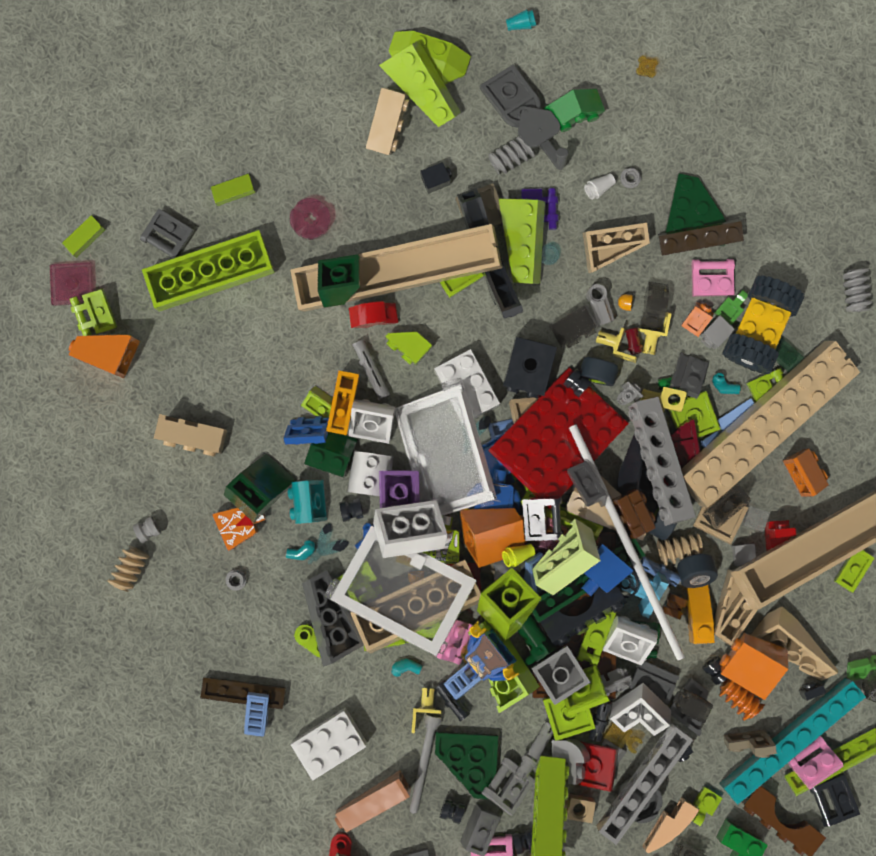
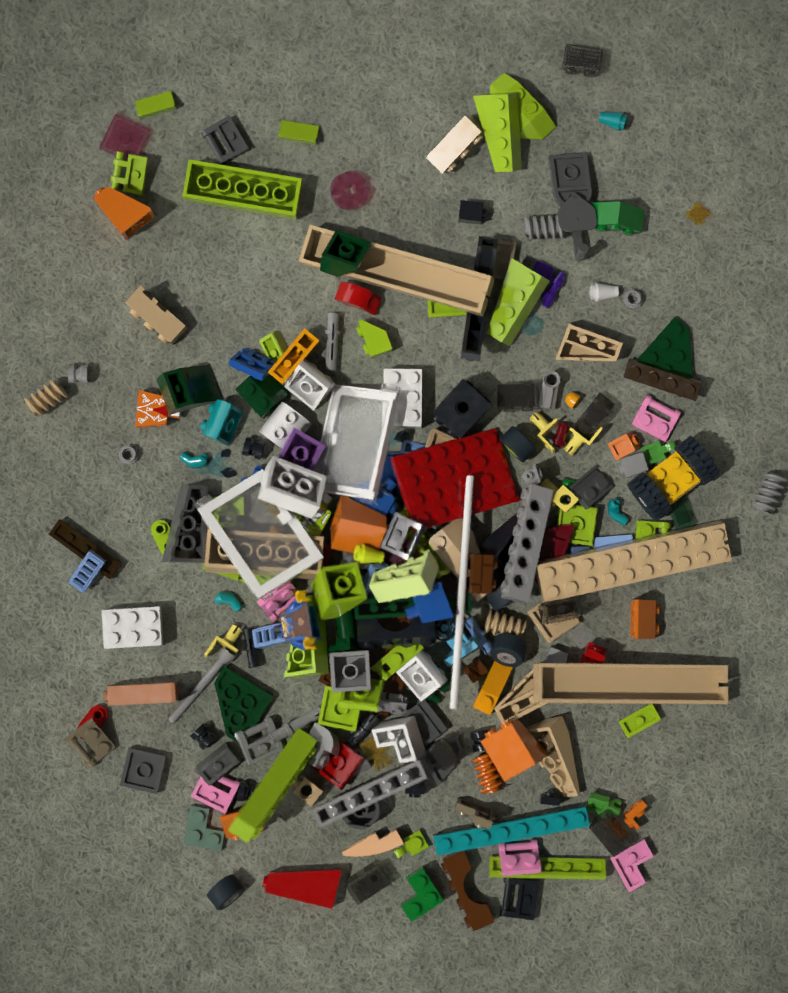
camera: 30 degrees right, 0 degrees up
black wheel [563,369,592,398] -> none
flat silver panel [567,461,606,507] -> none

